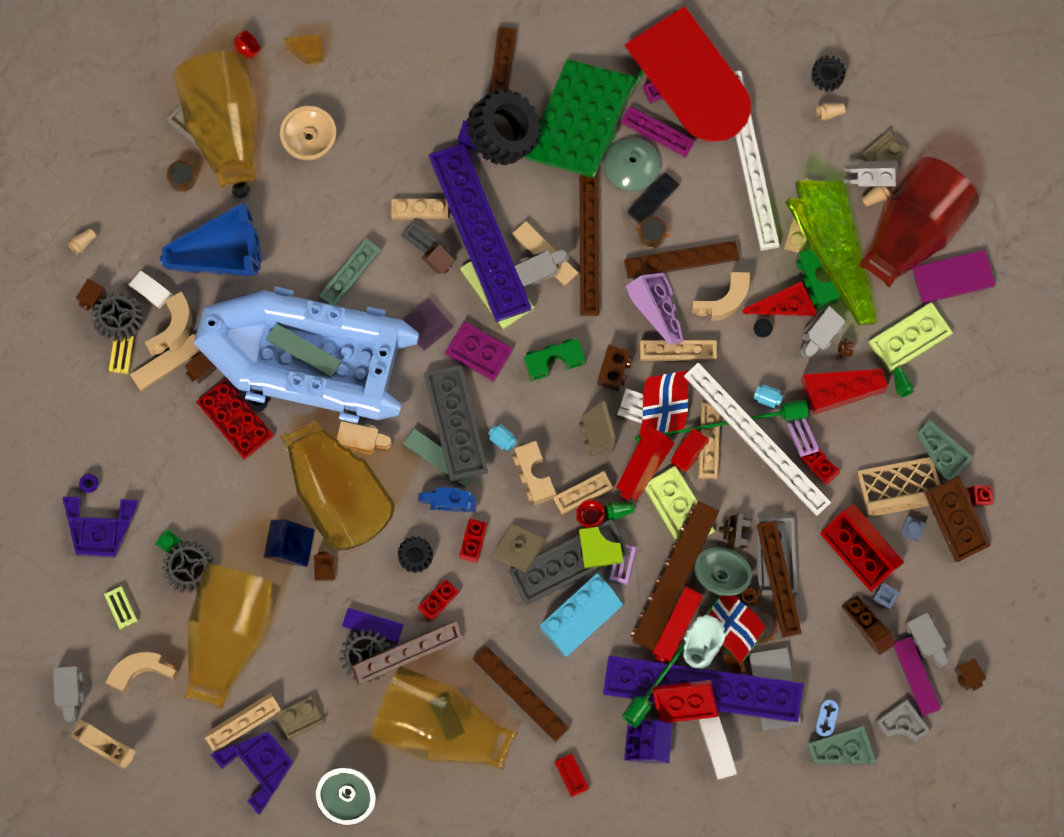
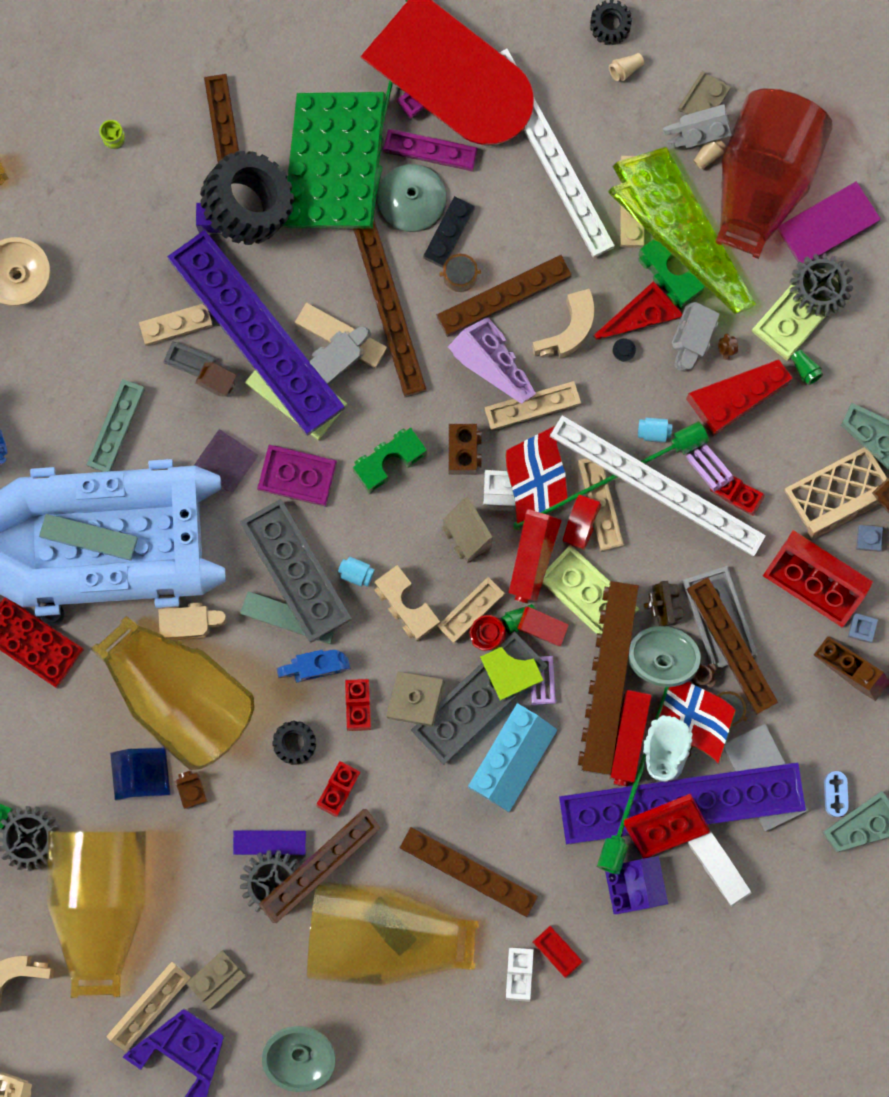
camera: 15 degrees left, 5 degrees up
reddish brown panel [721,654,746,675] -> none
none -> lime wheel [99,120,125,149]
none -> white slope [506,948,533,1002]
none -> red tile [518,607,569,647]
none -> dark grey gear [789,253,853,317]

